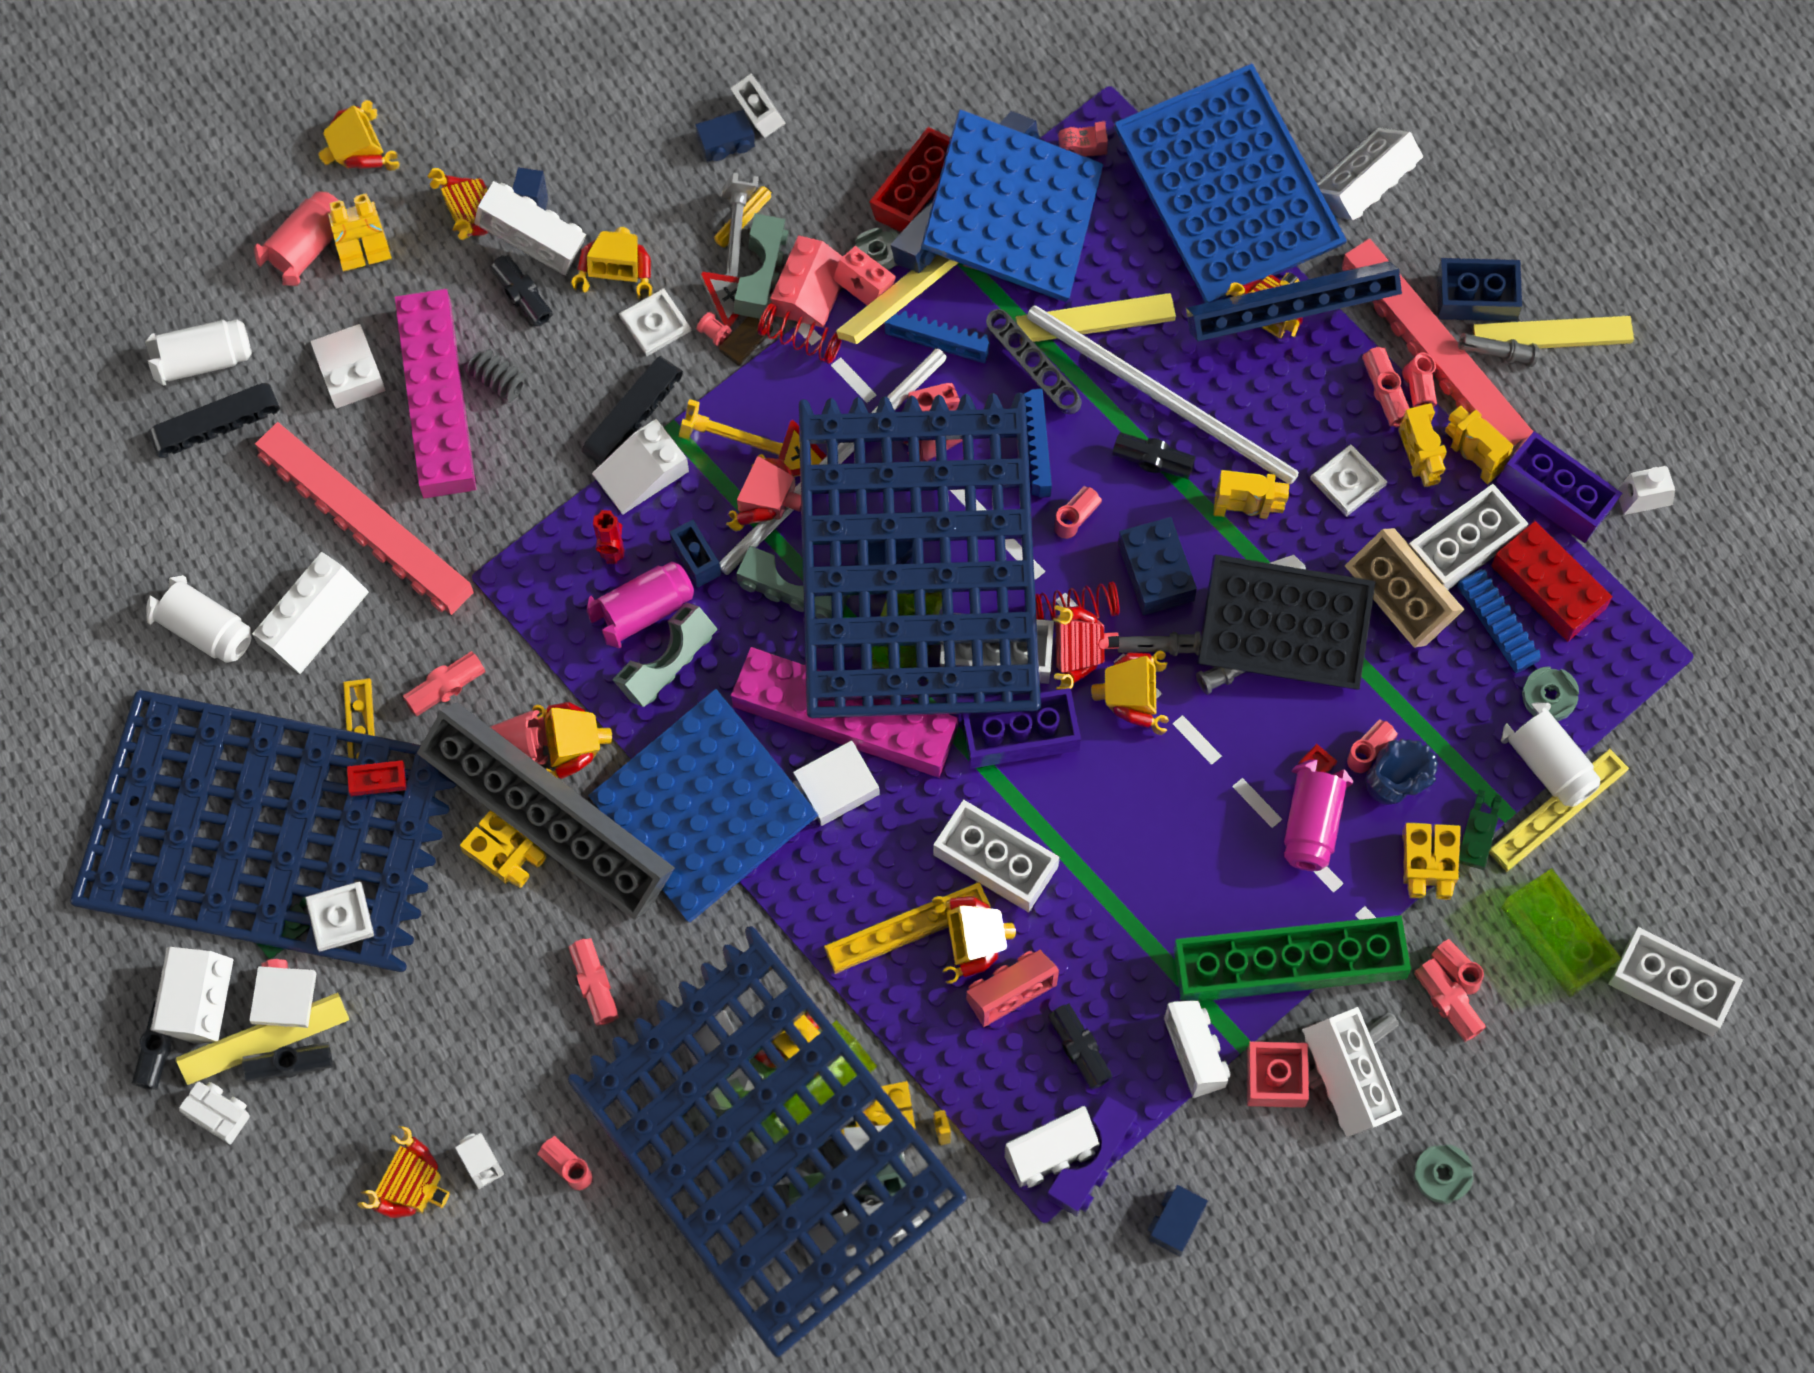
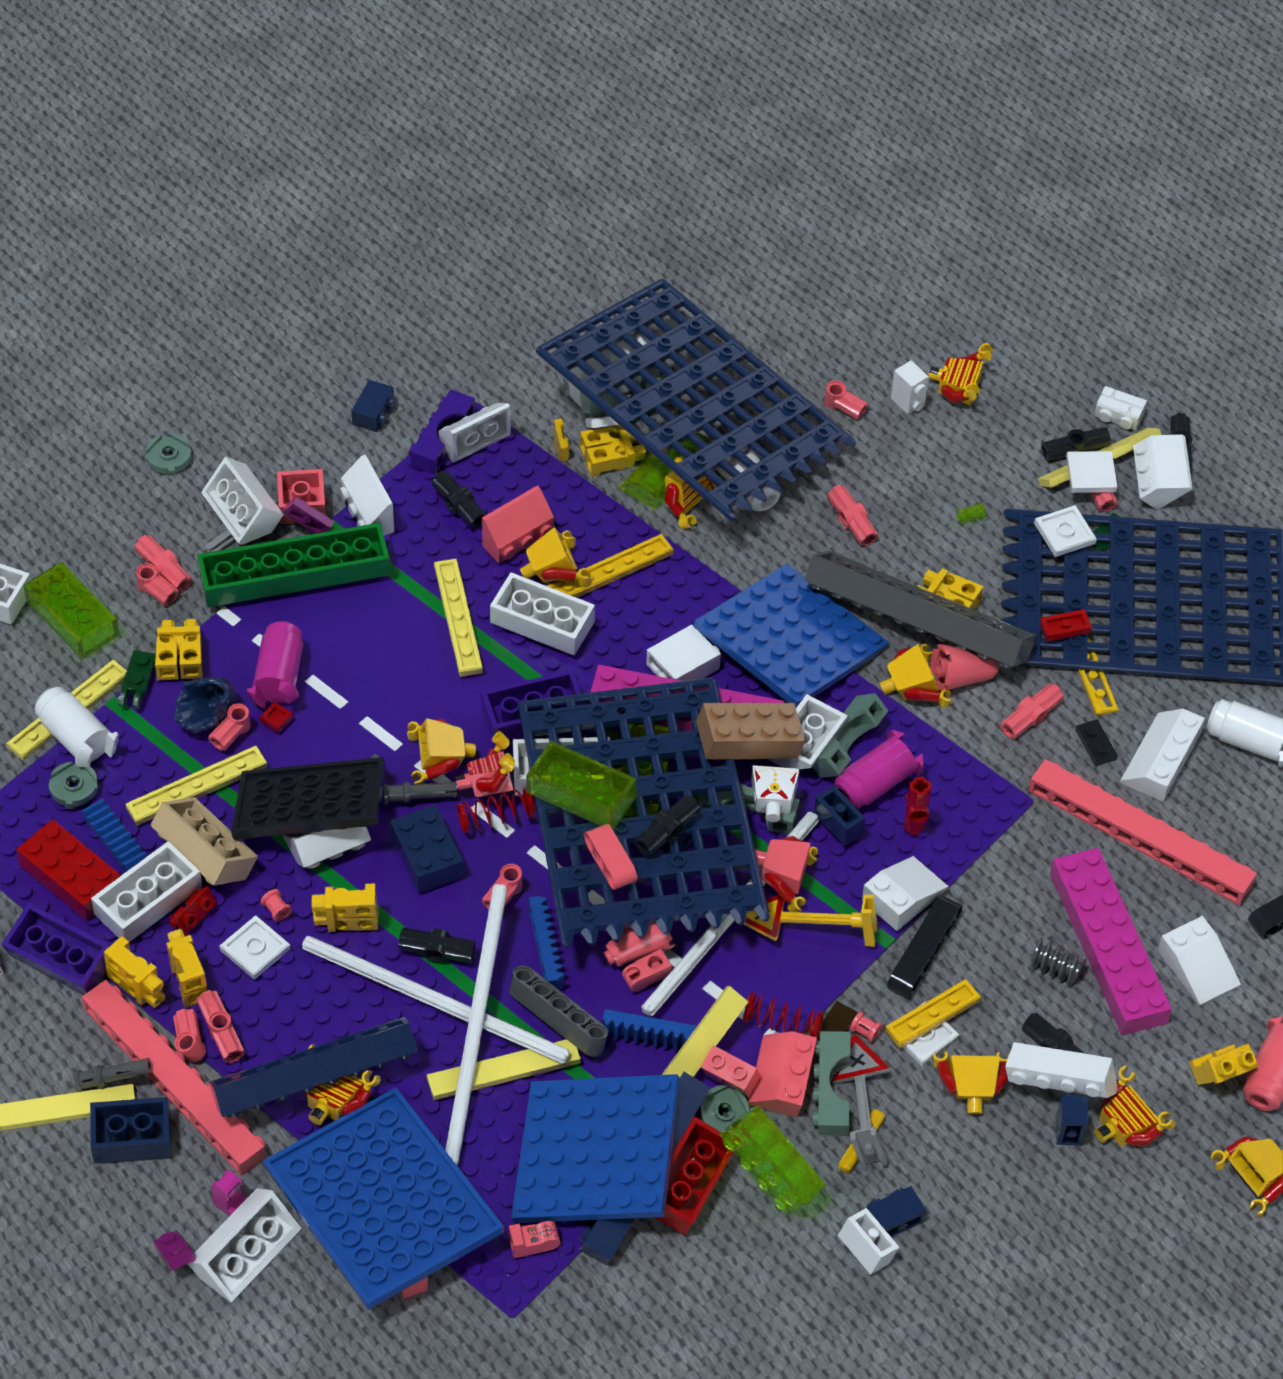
camera: 170 degrees right, 15 degrees down
none -> light yellow tile [126,746,267,826]
none -> magenta plate [153,1230,195,1271]
none -> red hinge [168,886,217,936]
none -> dark pink leg [211,1170,247,1216]
none -> coral bush [260,889,292,922]
none -> magenta plate [282,497,334,534]
none -> light yellow tile [434,559,483,677]
none -> white axle [445,884,507,1165]
none -> clear neon green brick [526,740,637,830]
none -> coral beam [584,824,638,890]
none -> black piece [635,795,700,856]
none -> medium nougat brick [696,703,805,759]
none -> clear neon green brick [719,1105,826,1213]
none -> white torso [752,766,799,822]
none -> white slope [768,694,848,769]
none -> yellow tile [885,979,981,1049]
none -> clear neon green pin [956,502,986,524]
none -> black plate [1075,719,1118,767]

